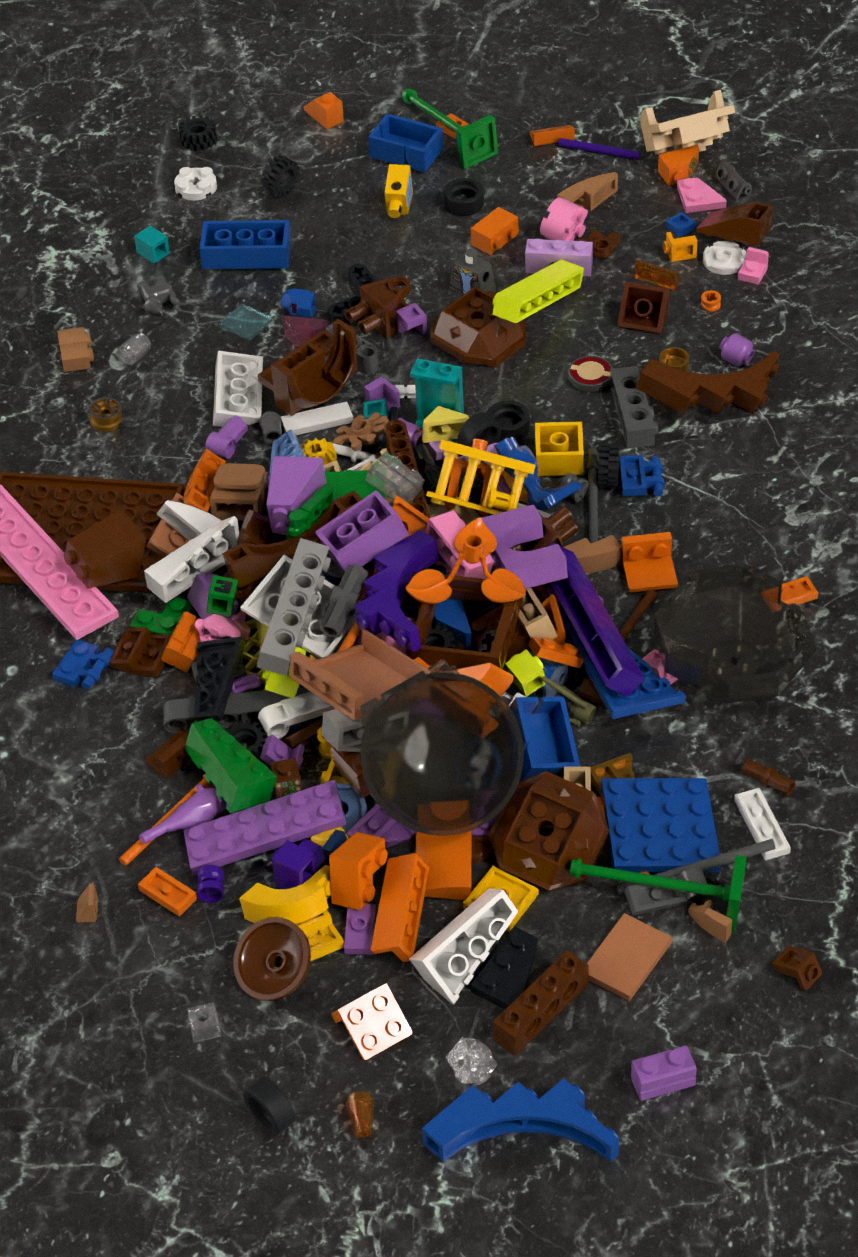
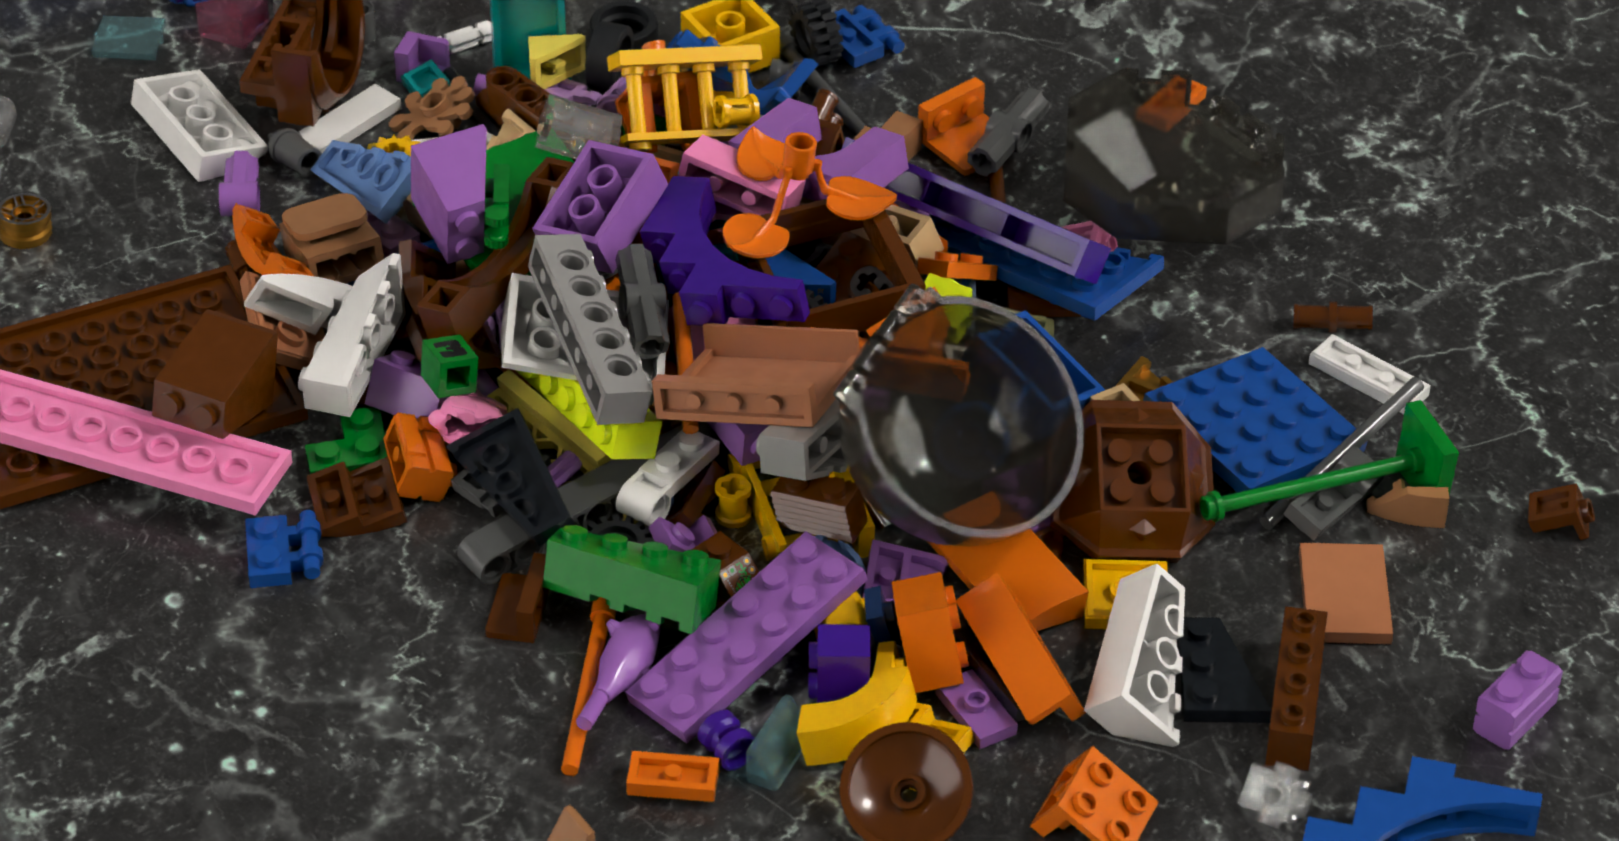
camera: 35 degrees left, 5 degrees down
none -> clear light blue slope [747,694,802,791]
none -> dark grey piece [968,87,1049,177]

